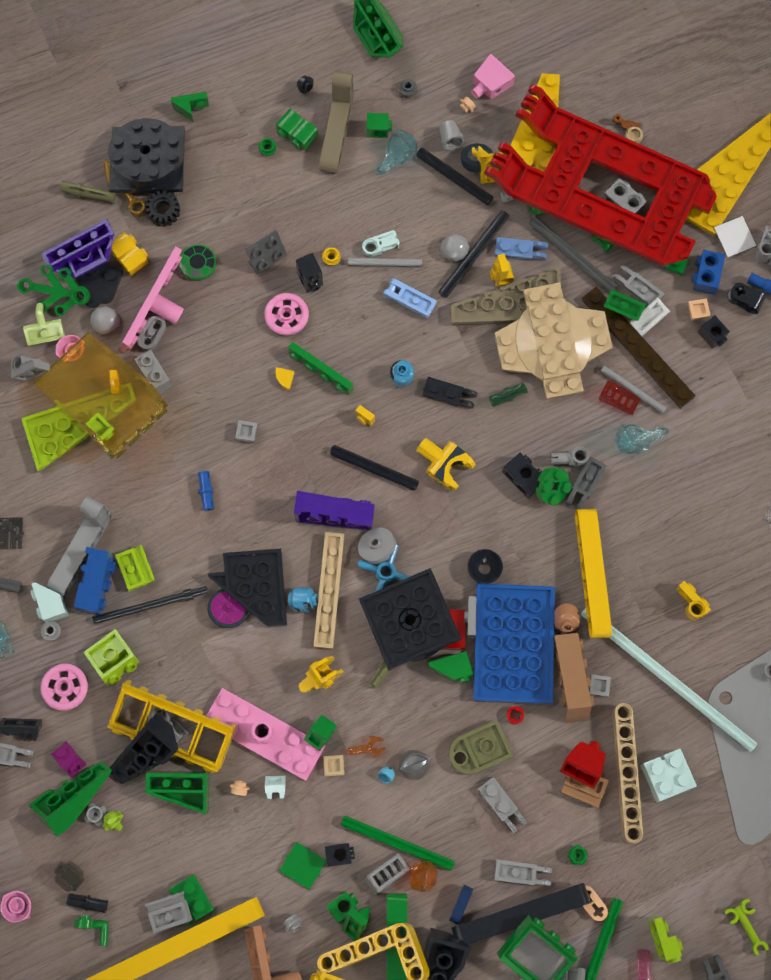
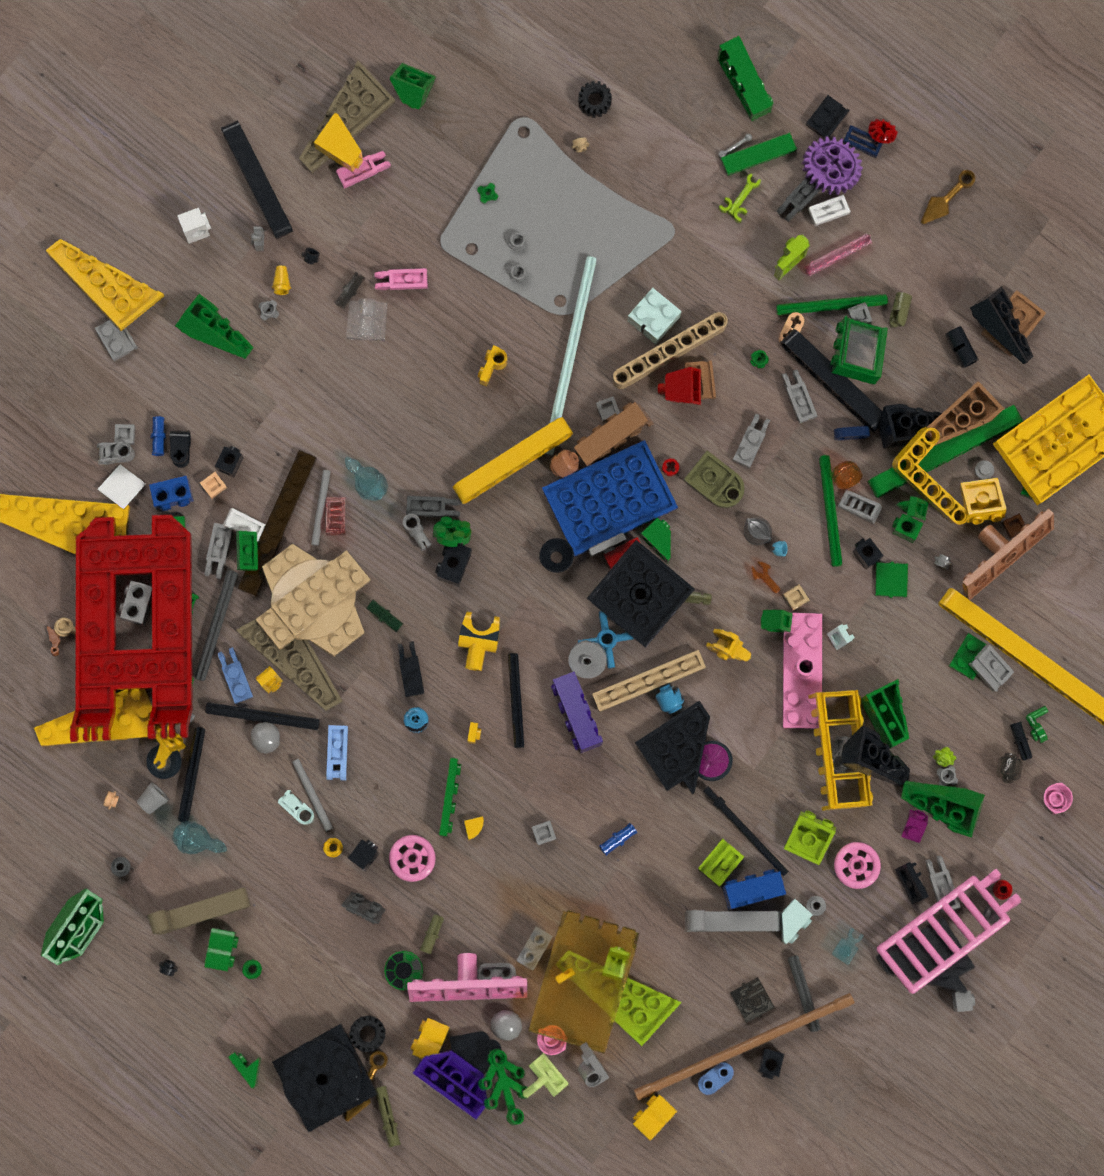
camera: 120 degrees left, 5 degrees up
light nougat plate [230,781,250,796] -> none
green brick [366,113,392,138] -> none
bright pink torso [471,54,515,99] -> none
none -> olive axle [419,914,444,954]

